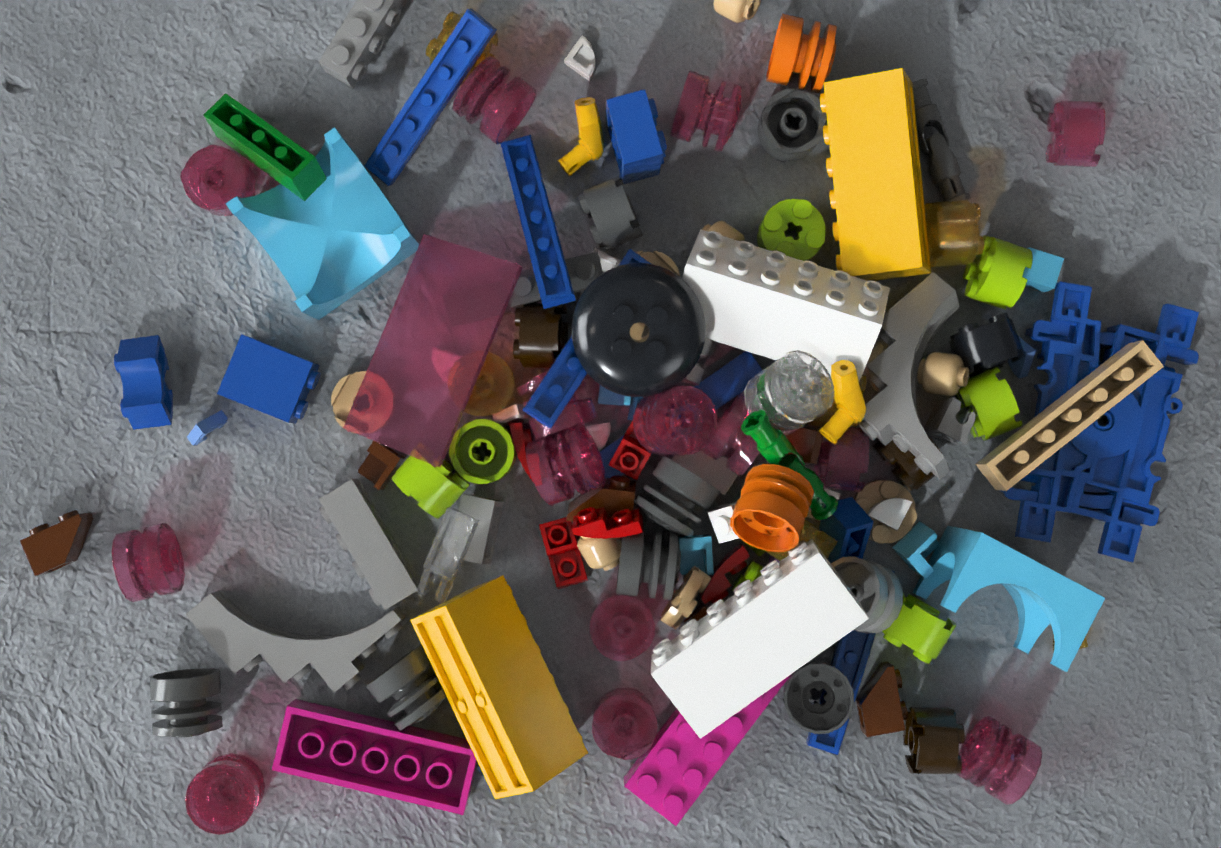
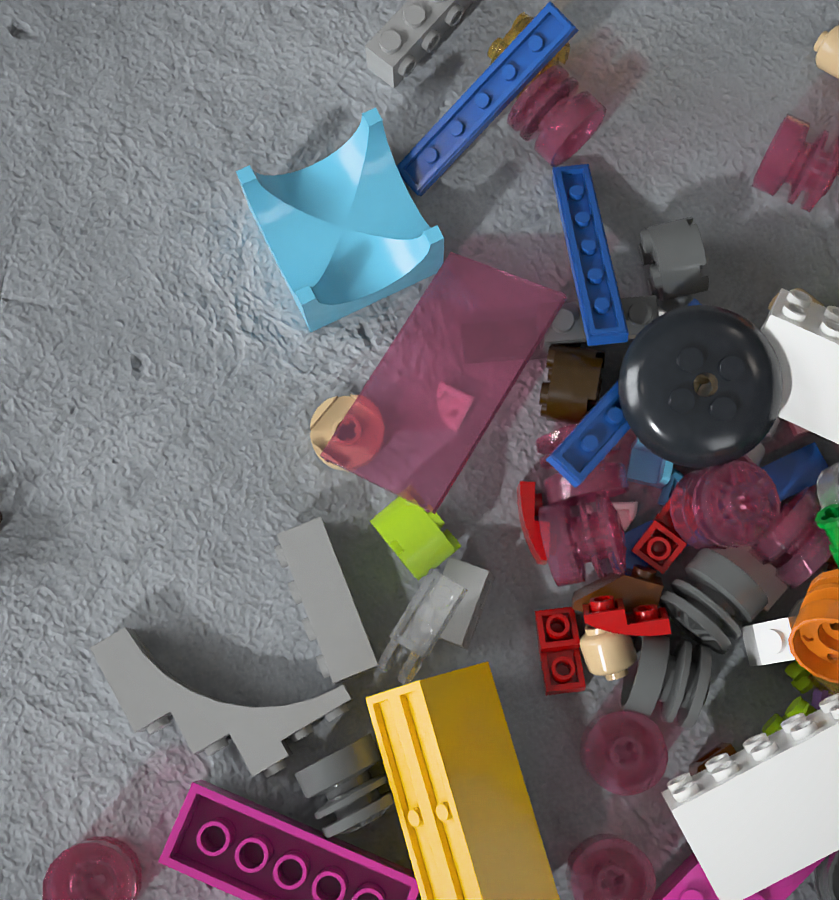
camera: 15 degrees right, 10 degrees down
clear pink wheel [112,523,185,602] -> none
blue brick [114,335,173,430] -> none
dark grey wheel [150,668,223,738] -> none
clear pink brick [180,145,256,216] -> none
medium blue tile [187,410,228,446] -> none
green brick [203,93,327,201] -> none
blue brick [217,334,320,424] -> none
reddish brown panel [358,440,405,490] -> none
clear yellow brick [449,351,517,417] -> none
lime brick [449,419,517,484] -> none
white tile [493,404,536,426] -> none
yellow arm [557,97,604,176] -> none
white tile [564,35,596,81] -> none
blue brick [606,89,667,184] -> none
tan plate [660,566,711,630] -> none
medium azure panel [678,535,714,575] -> none
red slope [699,544,750,604] -> none

